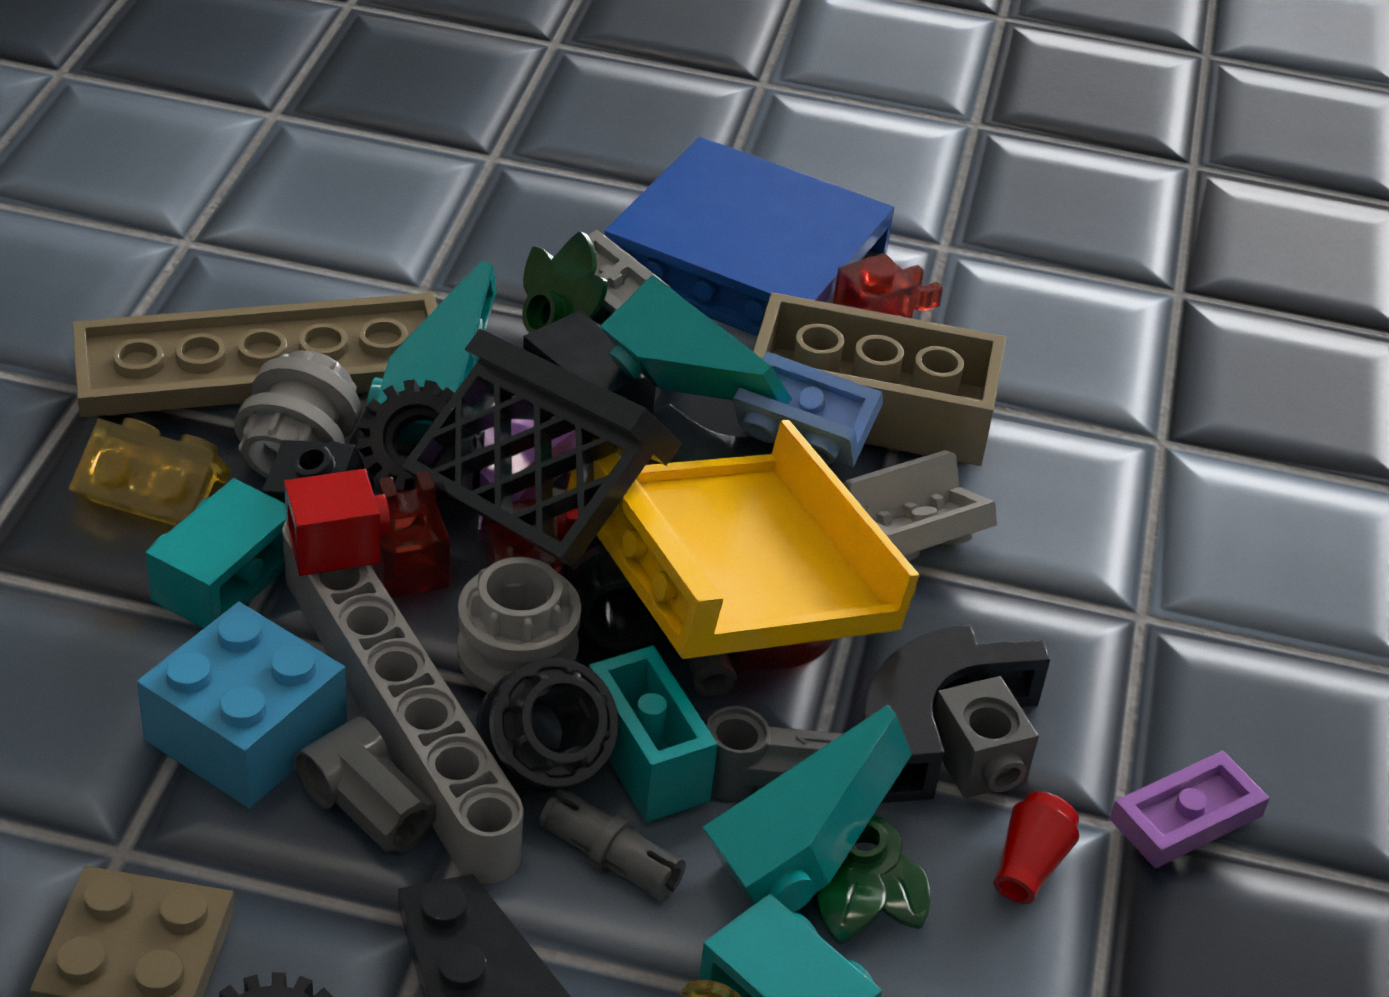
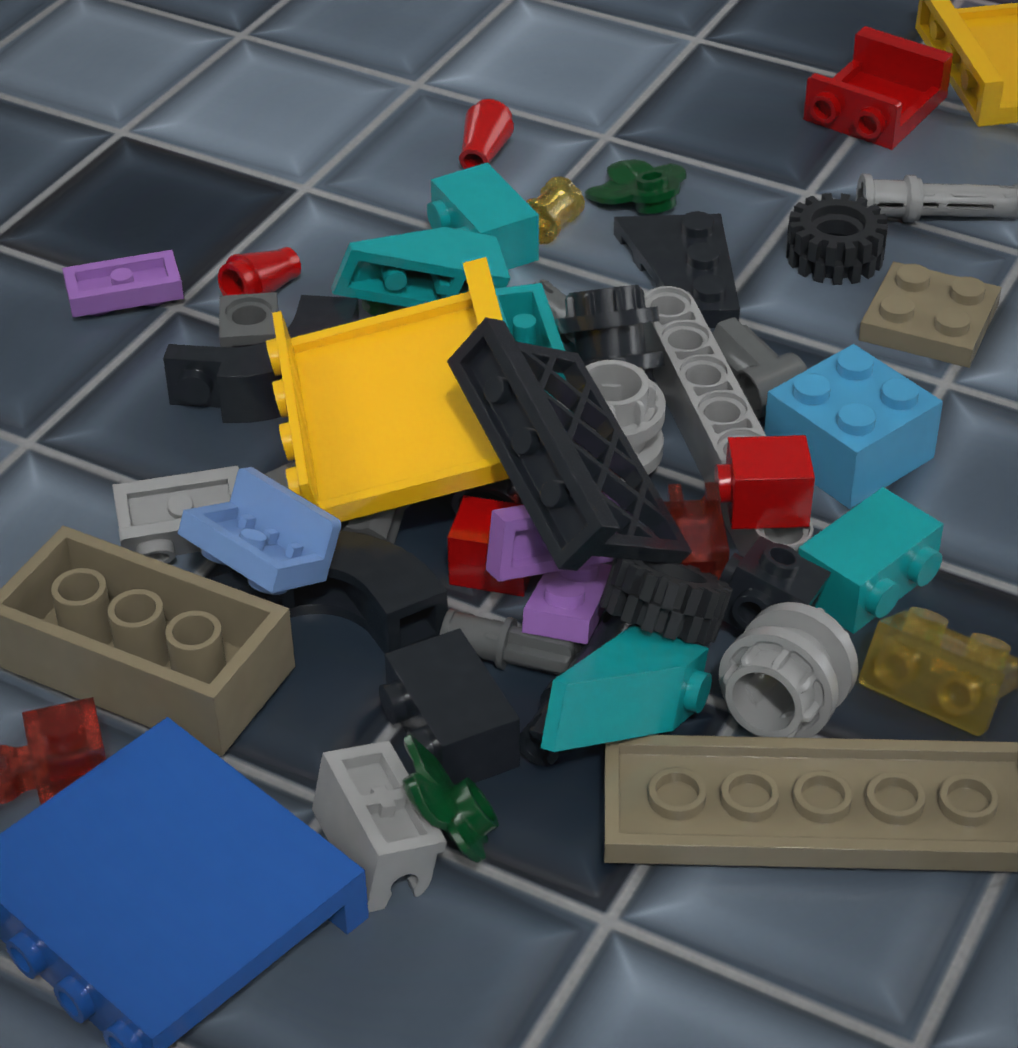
camera: 160 degrees left, 0 degrees up
teal slope [600,274,792,404] -> none

